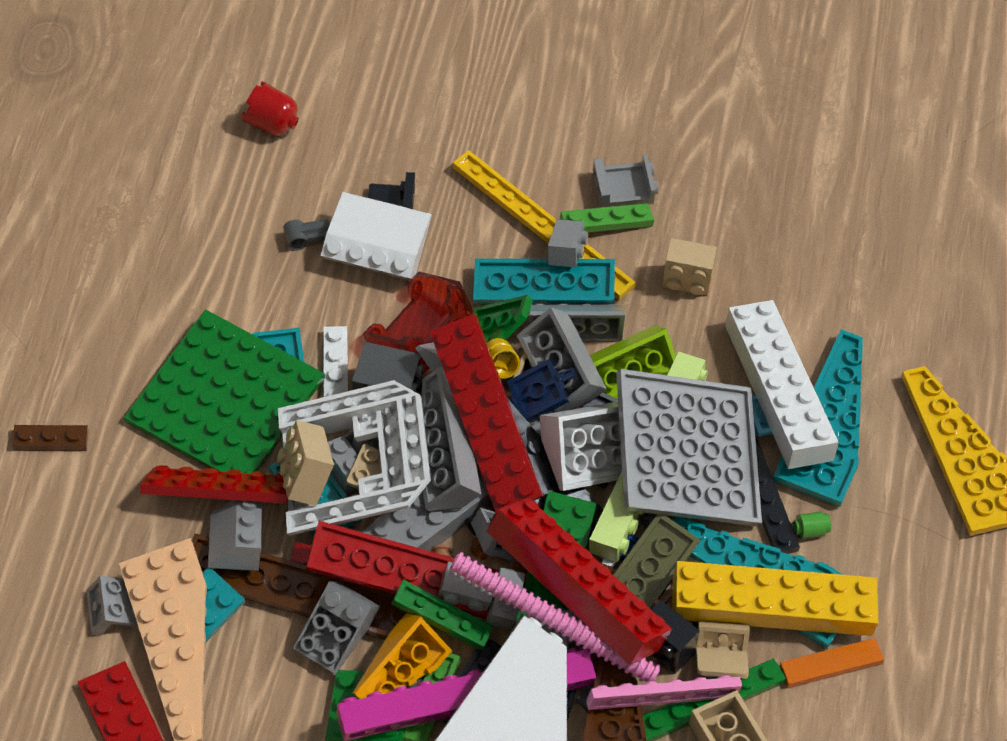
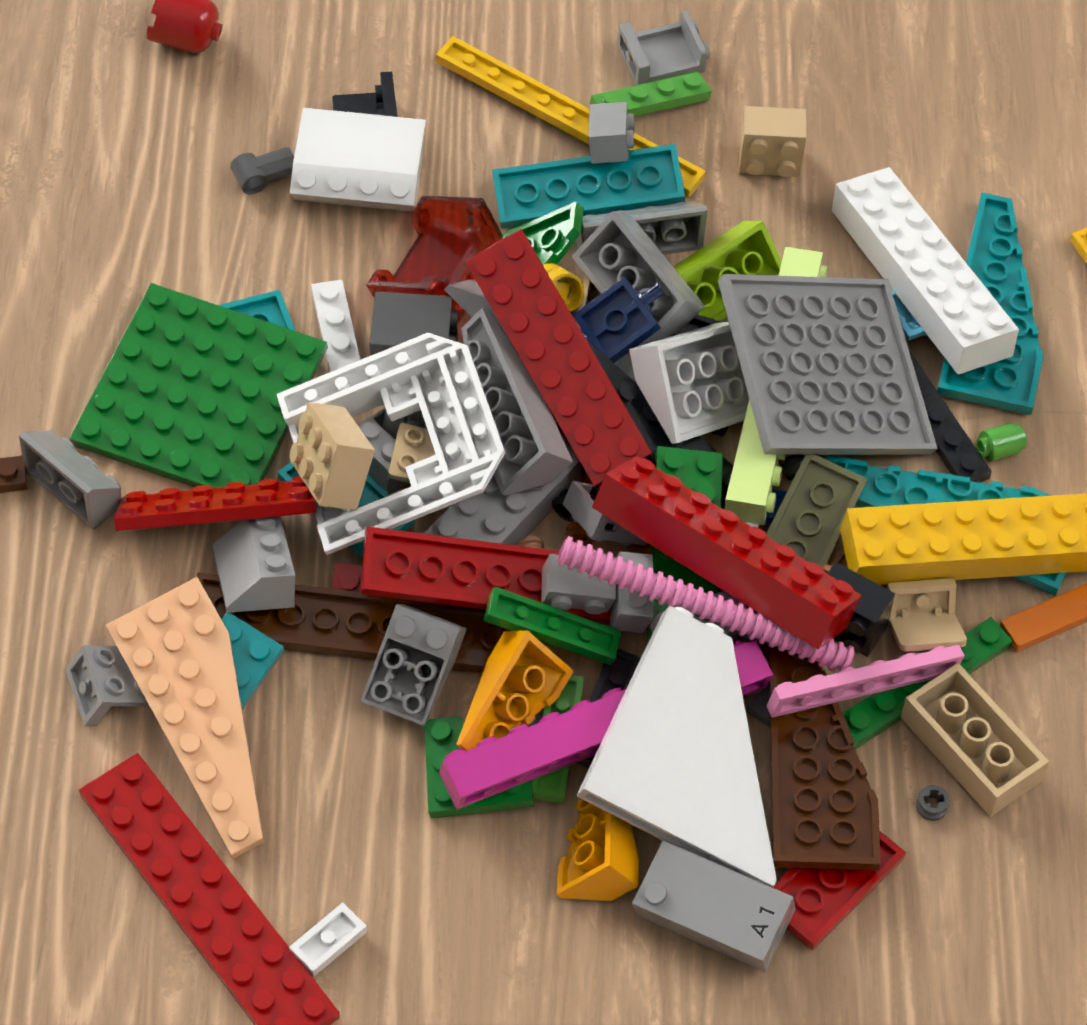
camera: 10 degrees left, 0 degrees up
none -> light grey slope [19,430,122,530]

